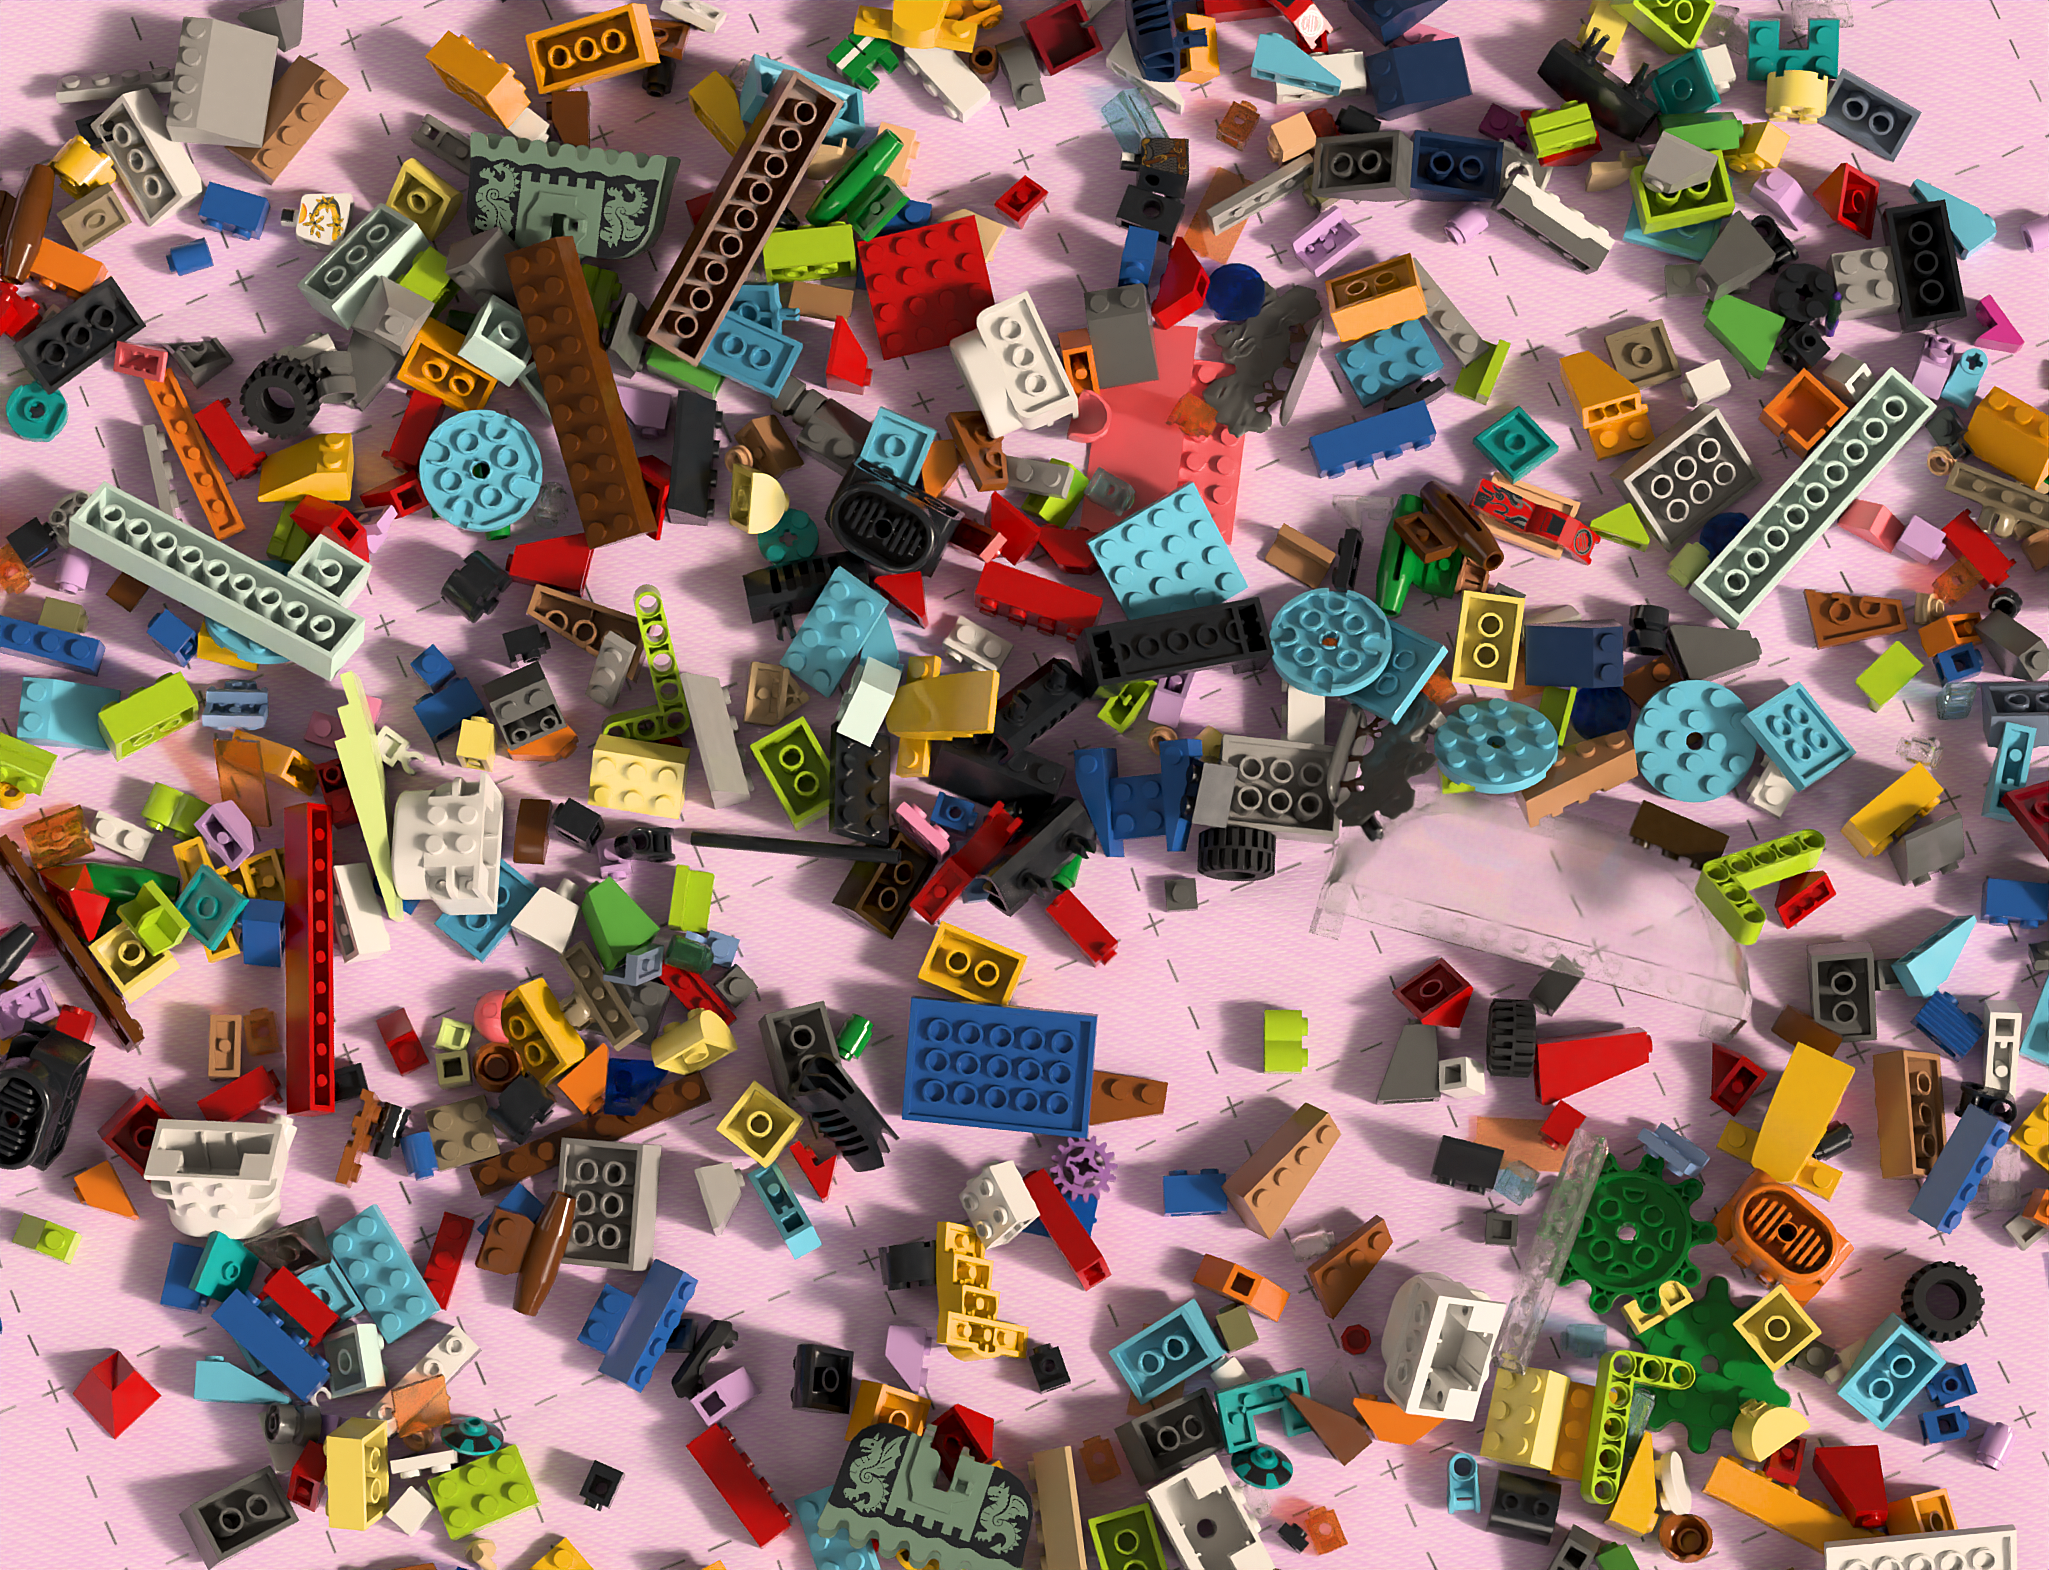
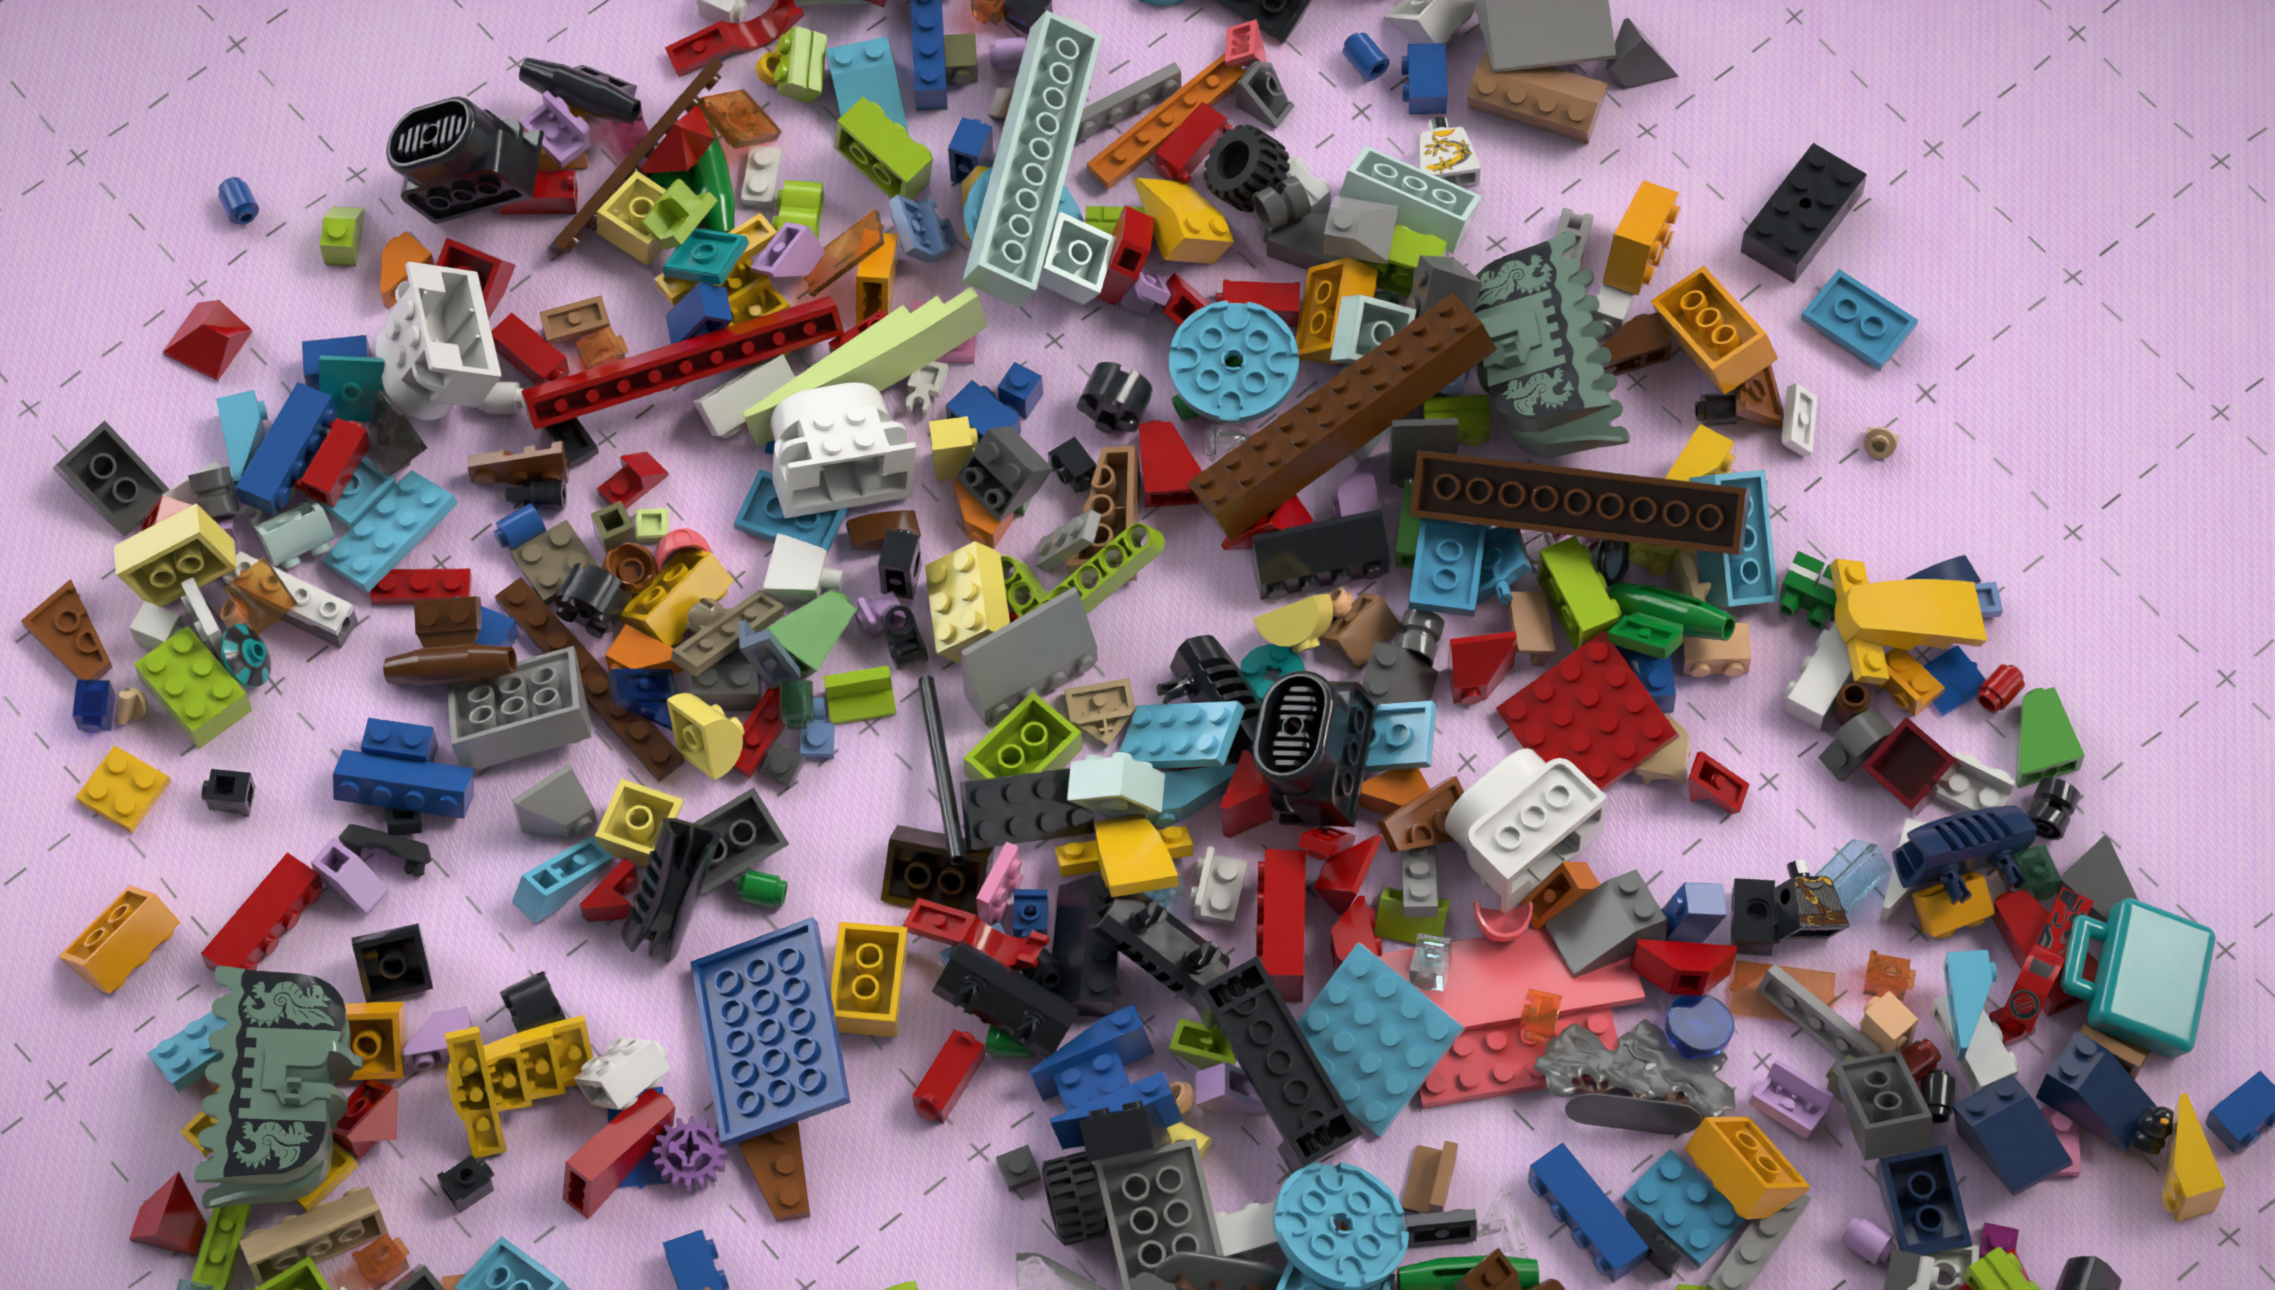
camera: 75 degrees right, 15 degrees down
light yellow brick [385,158,463,242] -> none

